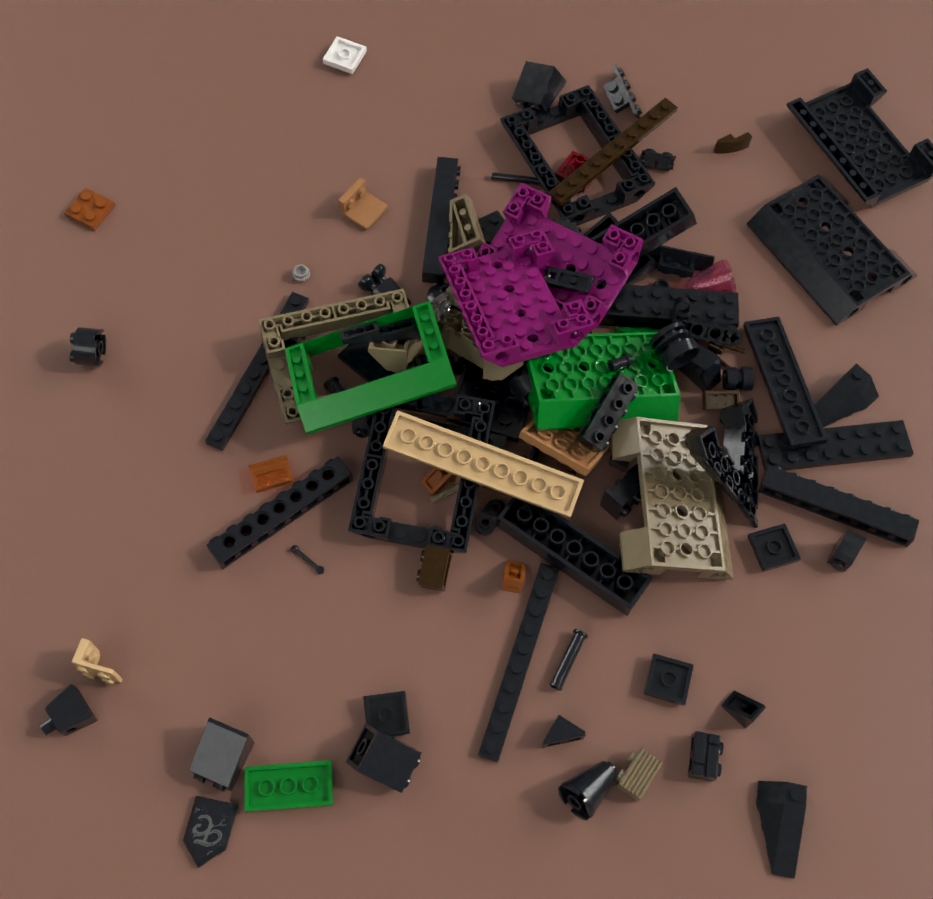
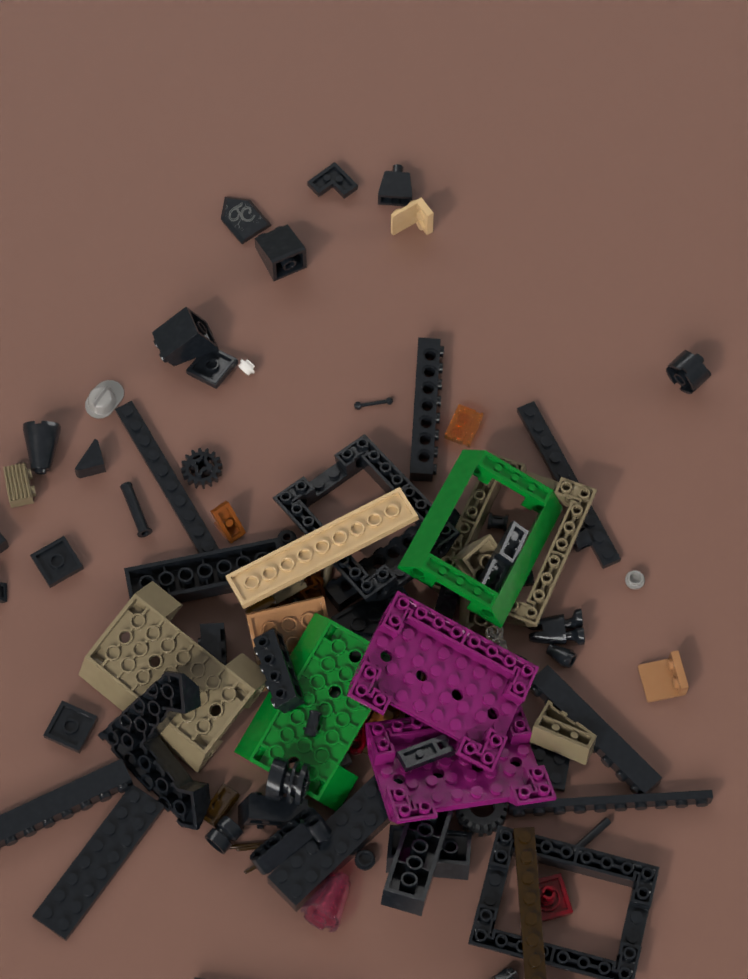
camera: 135 degrees right, 0 degrees up
green plate [245,760,333,813] -> none
dark brown brick [416,545,452,592] -> none
black slope [512,61,567,112] -> none
black bracket [649,245,715,278] -> none
black plate [743,317,828,449] -> none
black wedge [815,363,879,428] -> none
black slope [827,530,866,571] -> none
none -> light grey piece [85,380,124,419]
none -> black gear [181,448,223,489]
none -> white plate [238,359,255,376]
none -> black plate [307,162,358,199]
none -> black plate [508,790,713,817]
none -> black cone [546,643,577,668]

